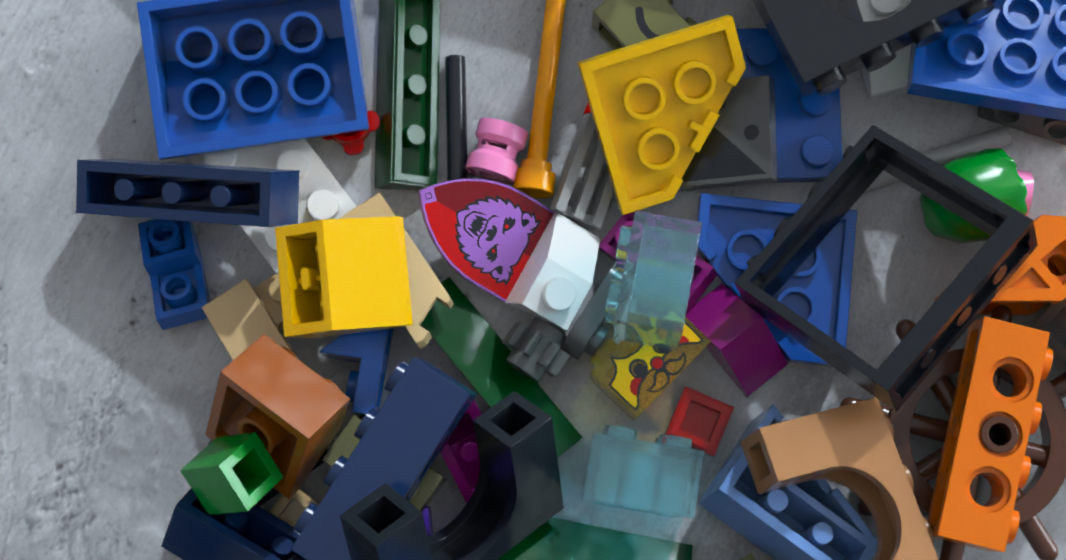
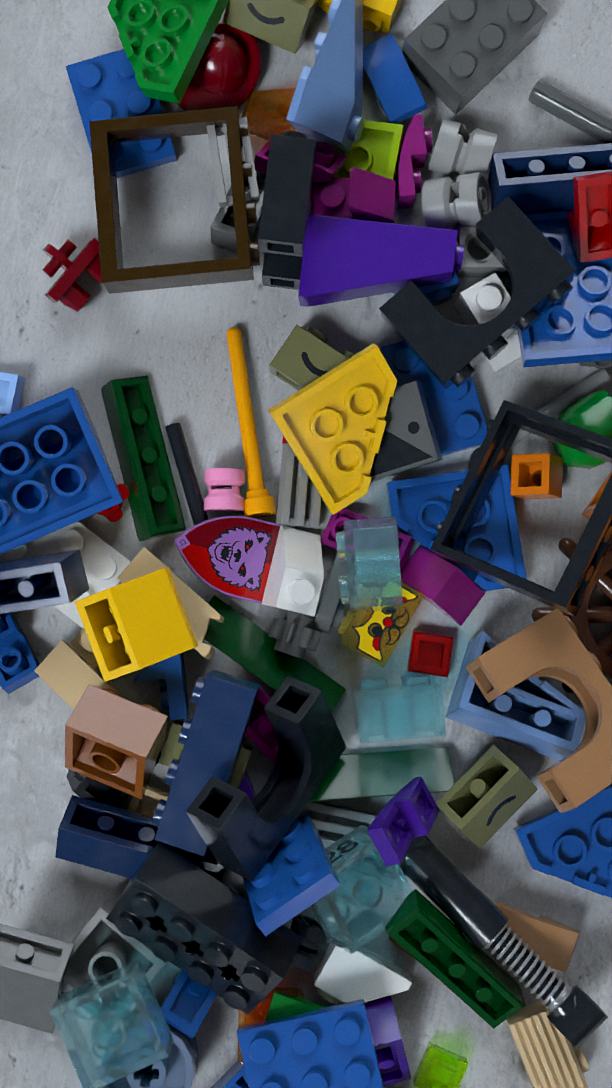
camera: 20 degrees left, 5 degrees up
green brick [180,432,284,515] -> none
none -> orange plate [510,453,563,500]

